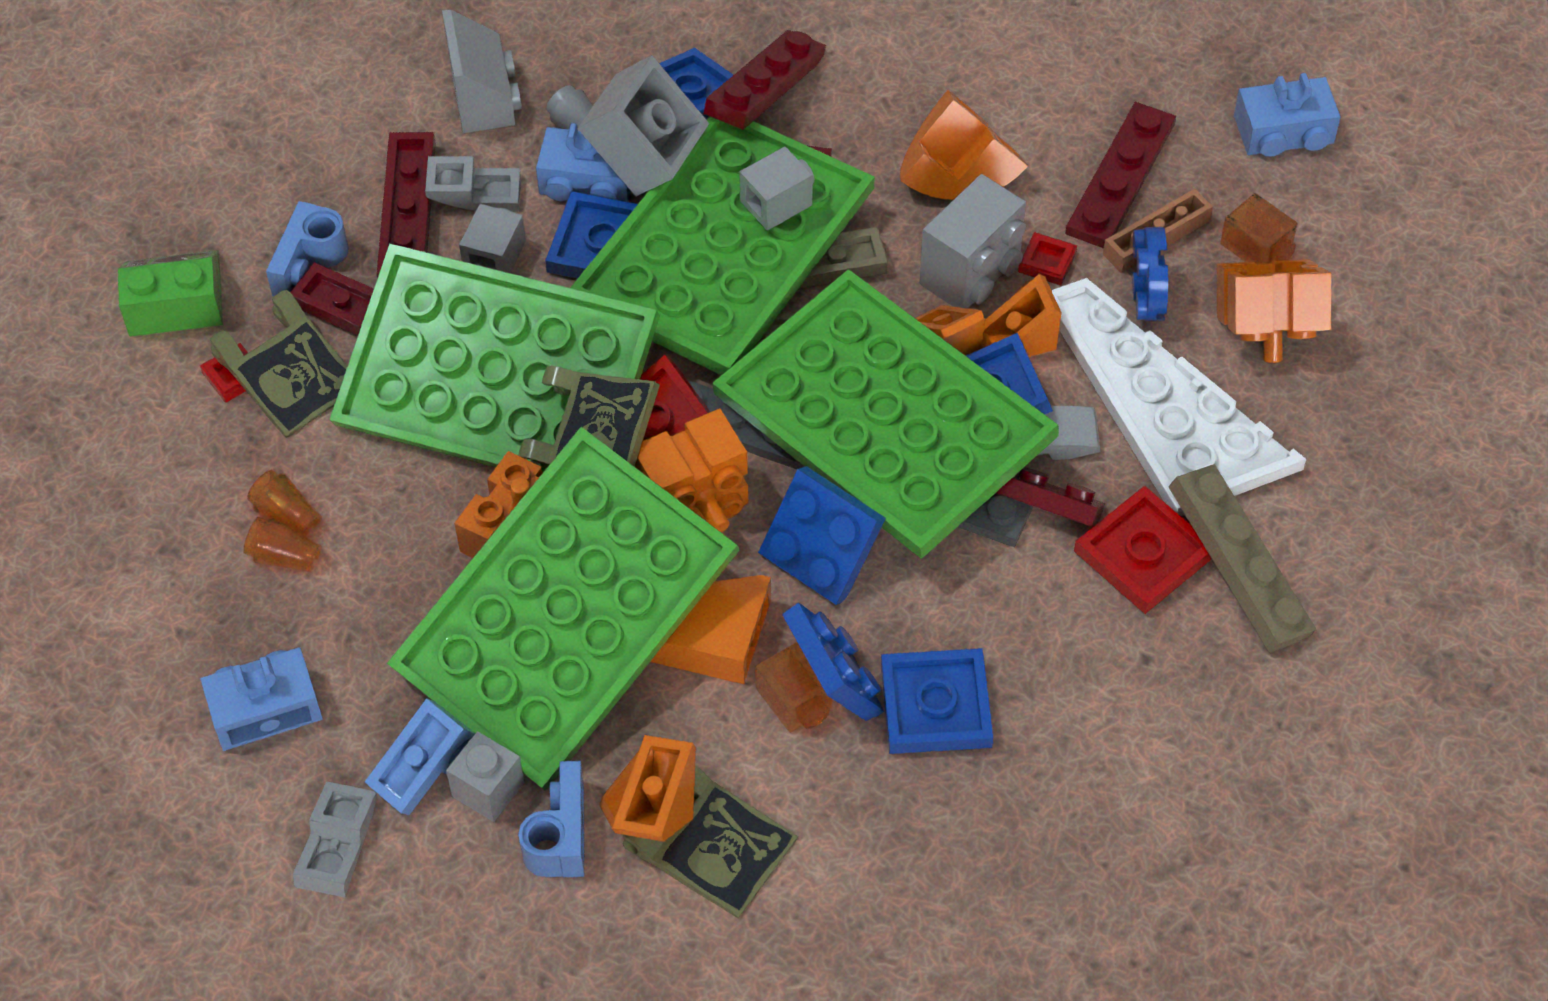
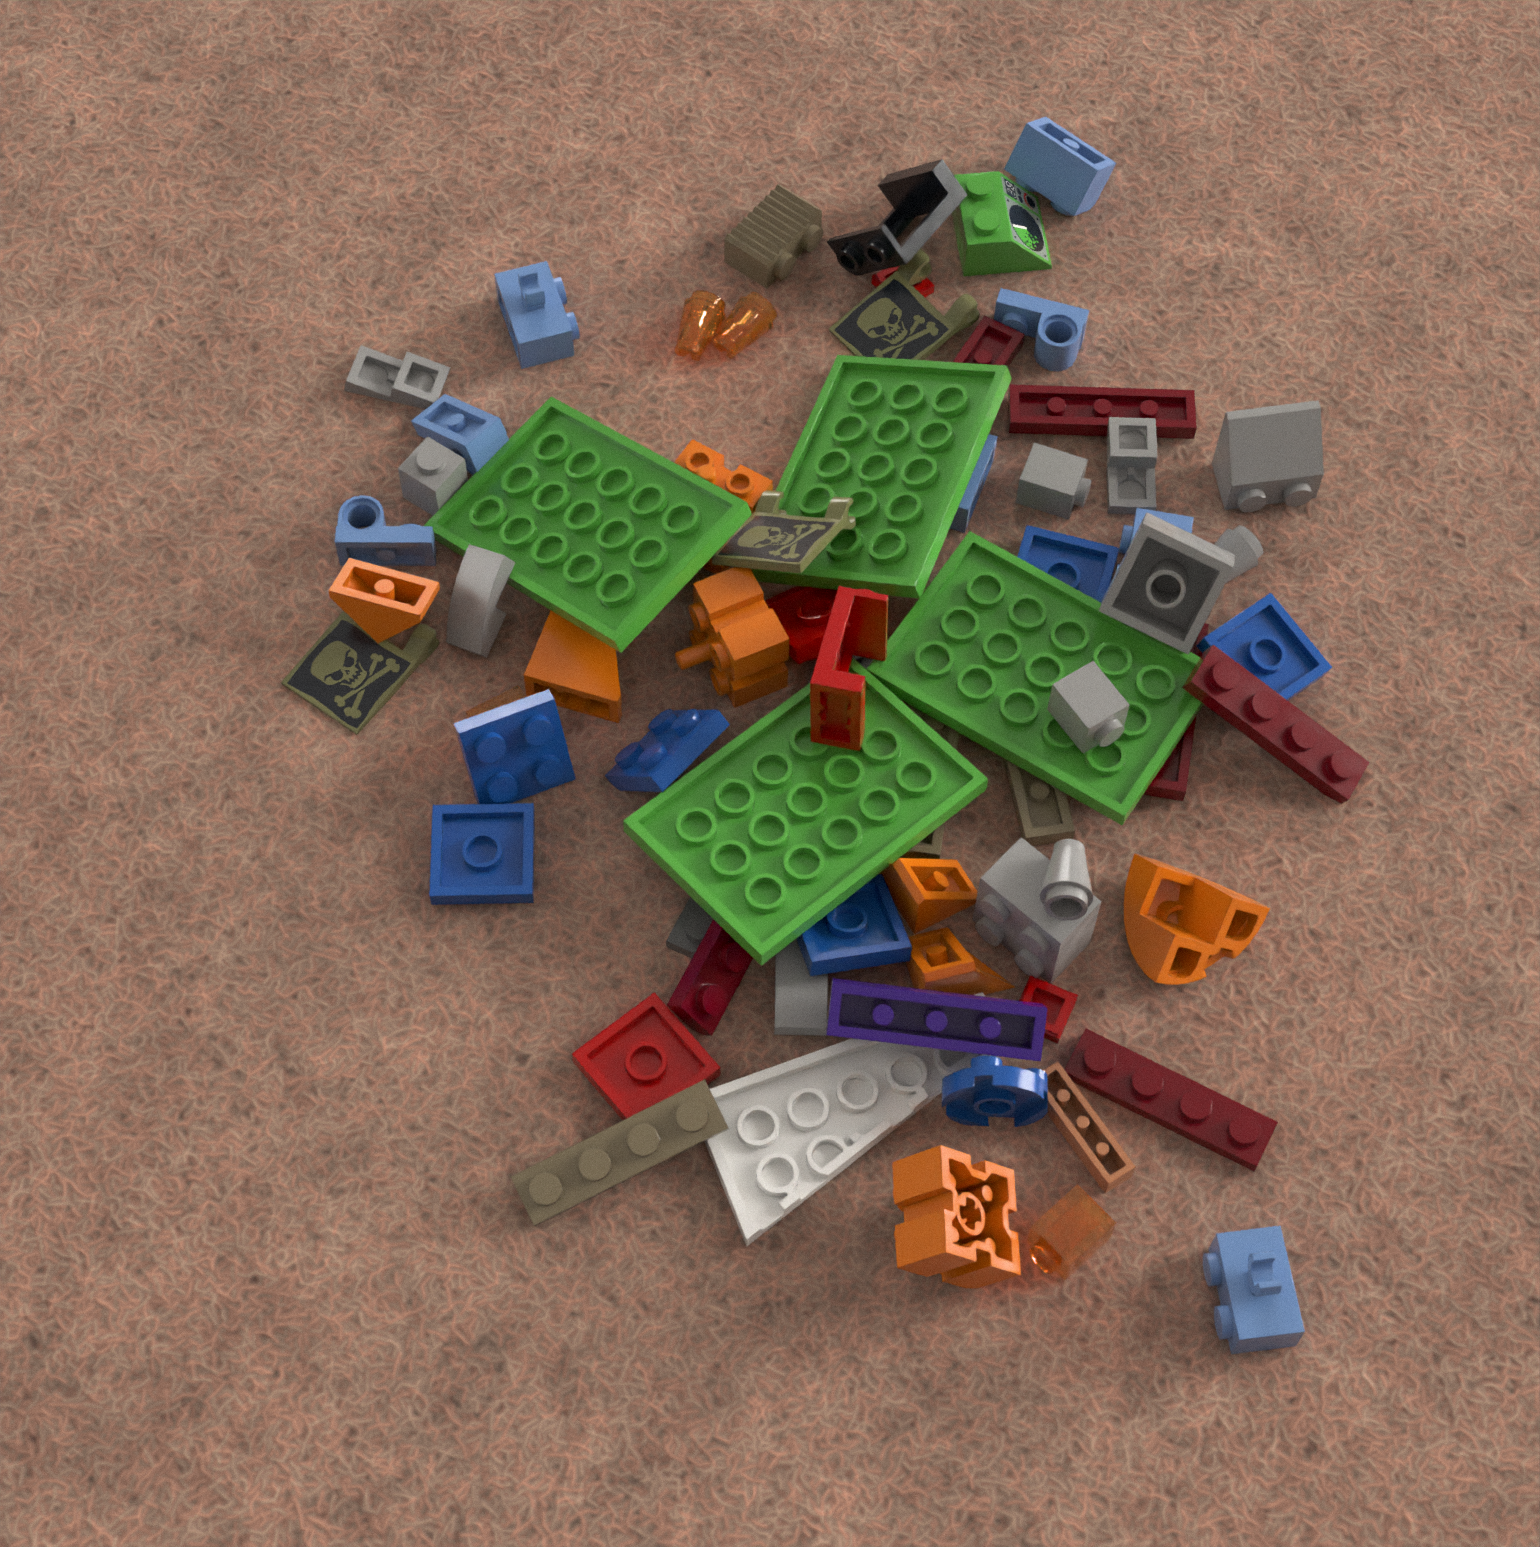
camera: 90 degrees right, 5 degrees up
none -> light grey slope [446,544,515,658]
none -> dark tan brick [724,184,823,289]
none -> red panel [810,586,888,751]
none -> dark purple brick [826,978,1047,1061]
none -> black panel [827,159,967,276]
none -> medium blue brick [1004,117,1116,216]
none -> light grey cone [1040,839,1093,920]

